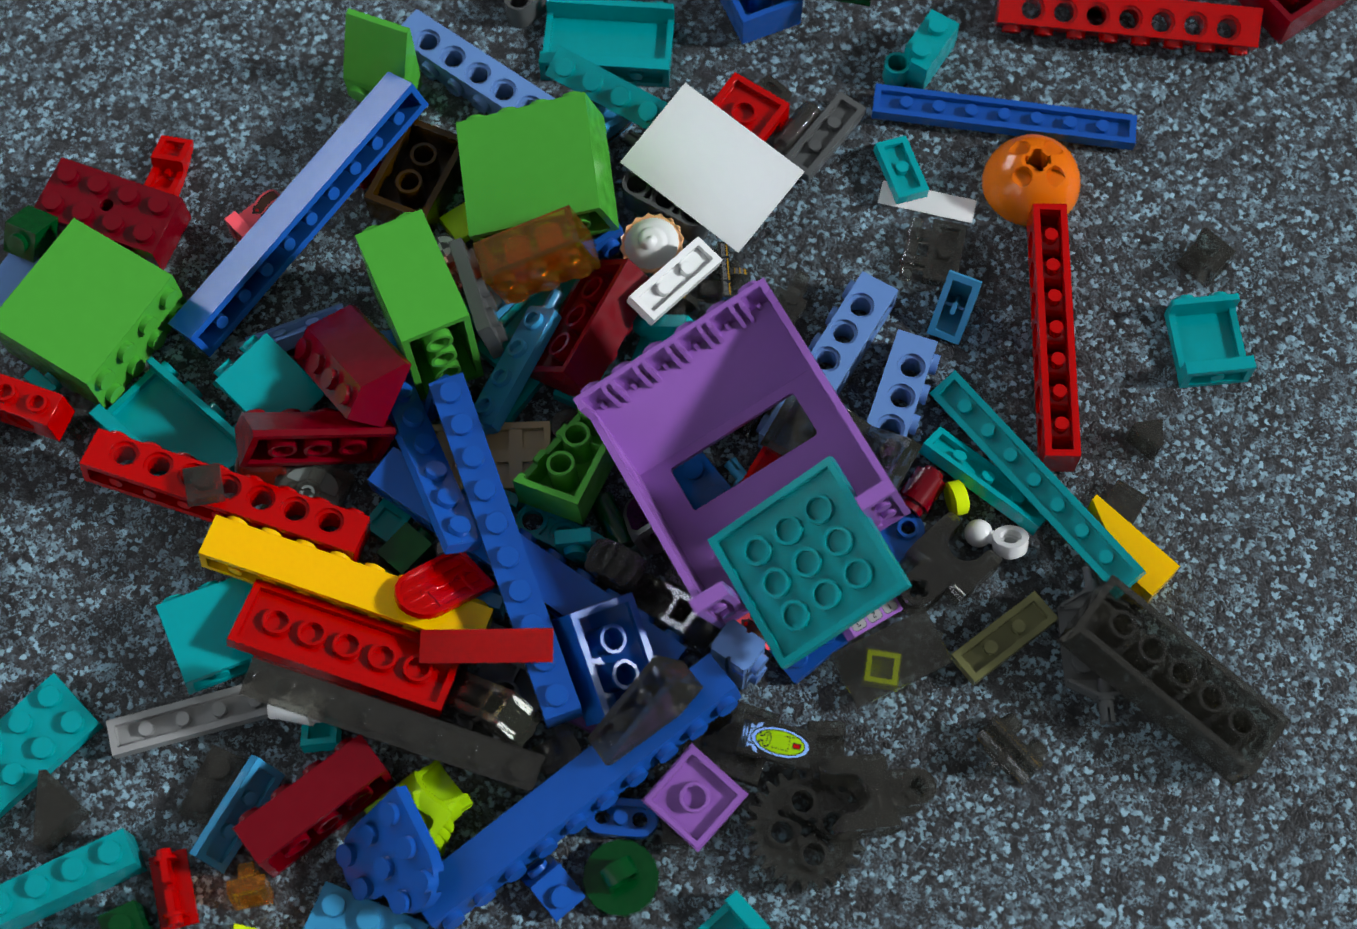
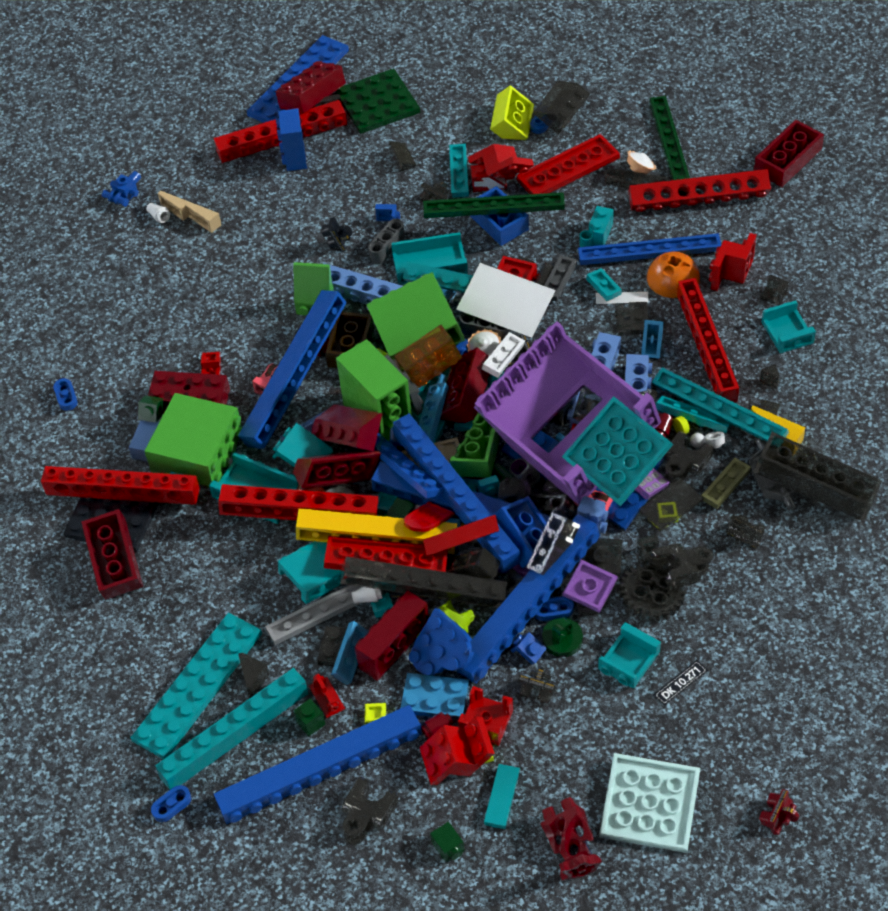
camera: 10 degrees left, 15 degrees down
clear smoke plate [182,463,225,507] -> none
clear orange tile [226,862,274,911] -> none
tile [735,714,818,772] -> none
none -> red bracket [709,233,757,291]

